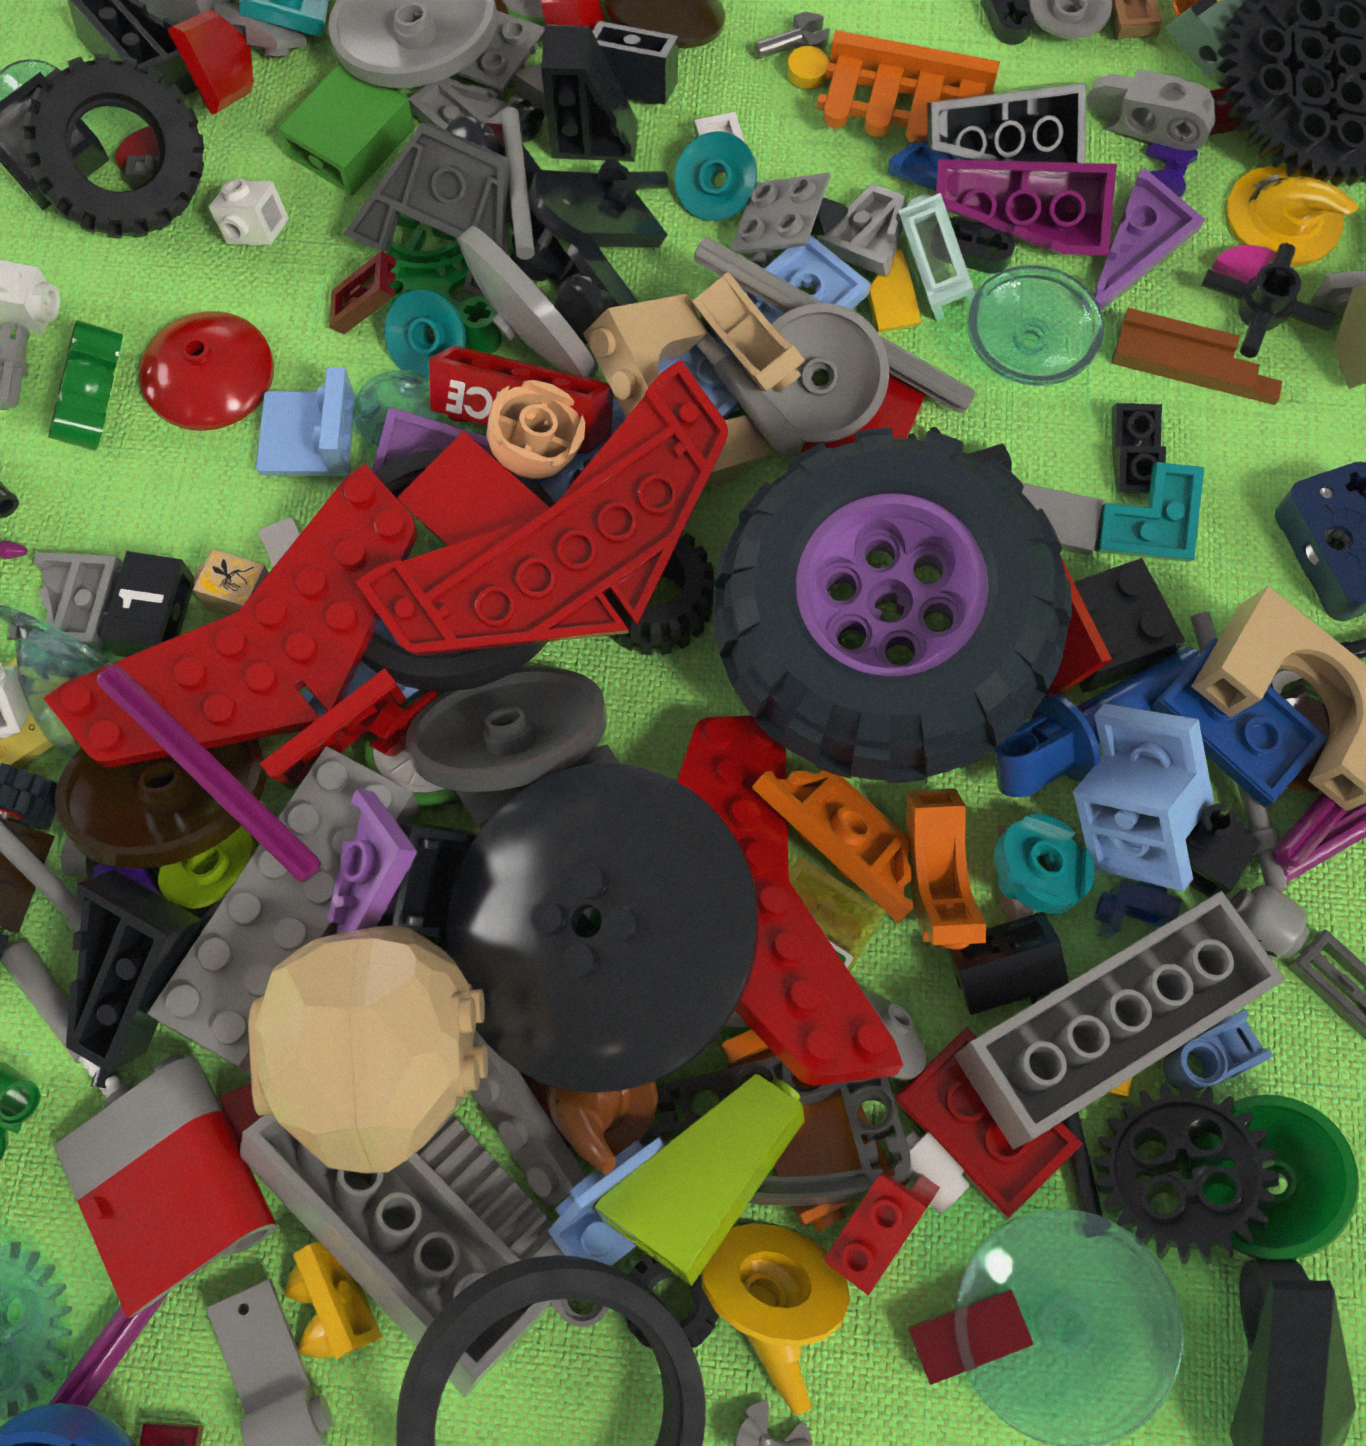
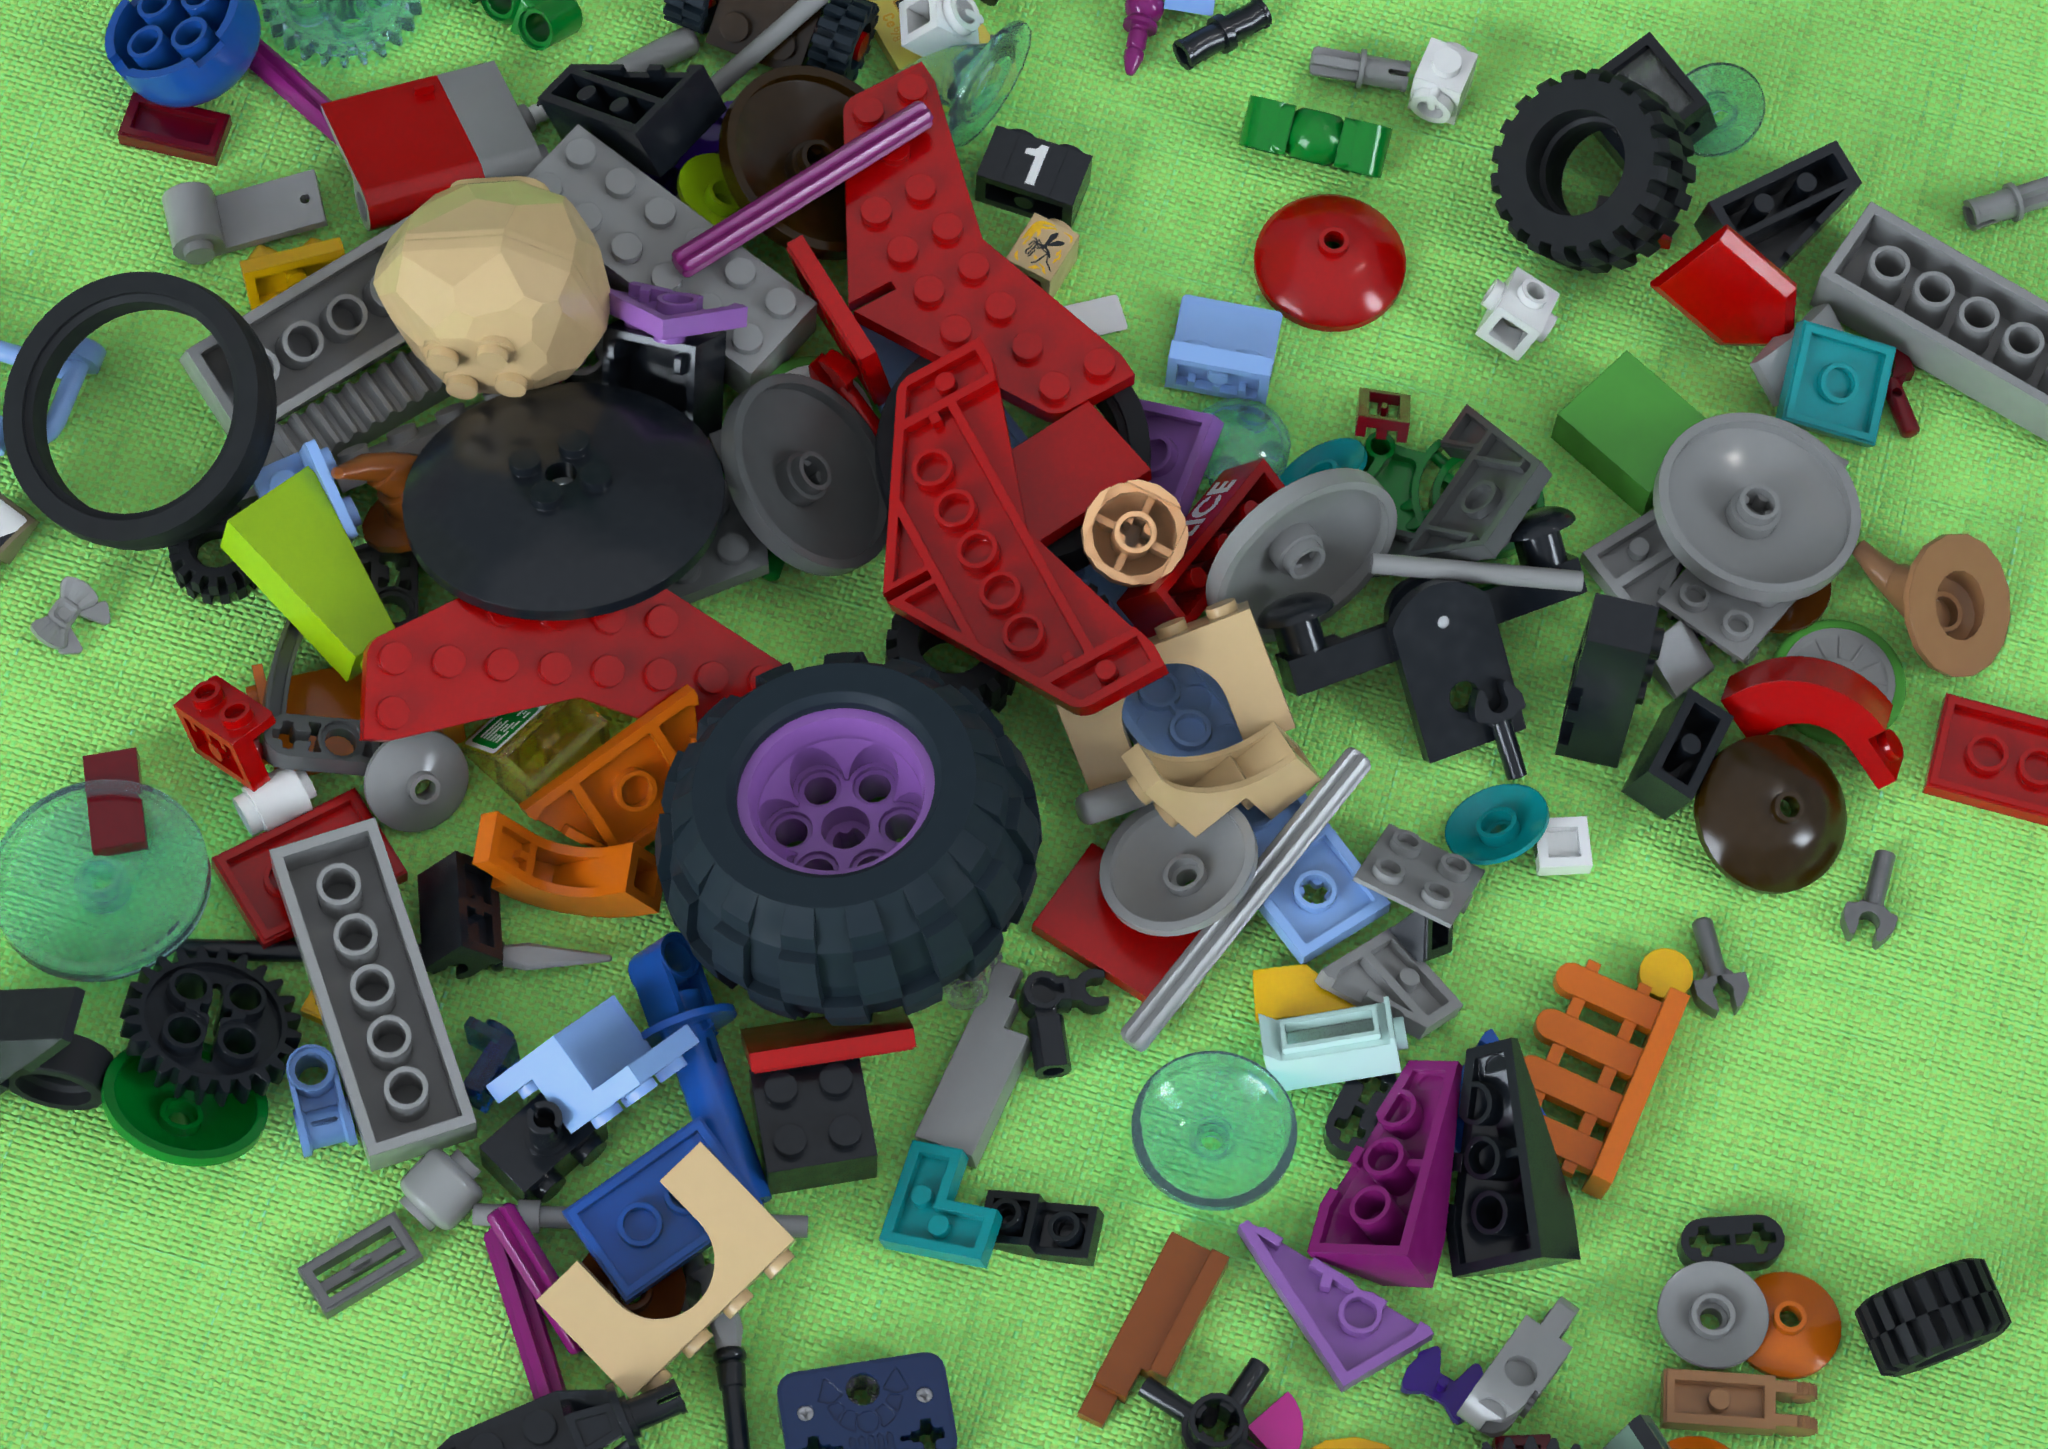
camera: 95 degrees right, 5 degrees down
light grey wing [34,552,123,650] -> none
yellow piece [701,1223,850,1415] -> none
teal plate [994,814,1095,915] -> none

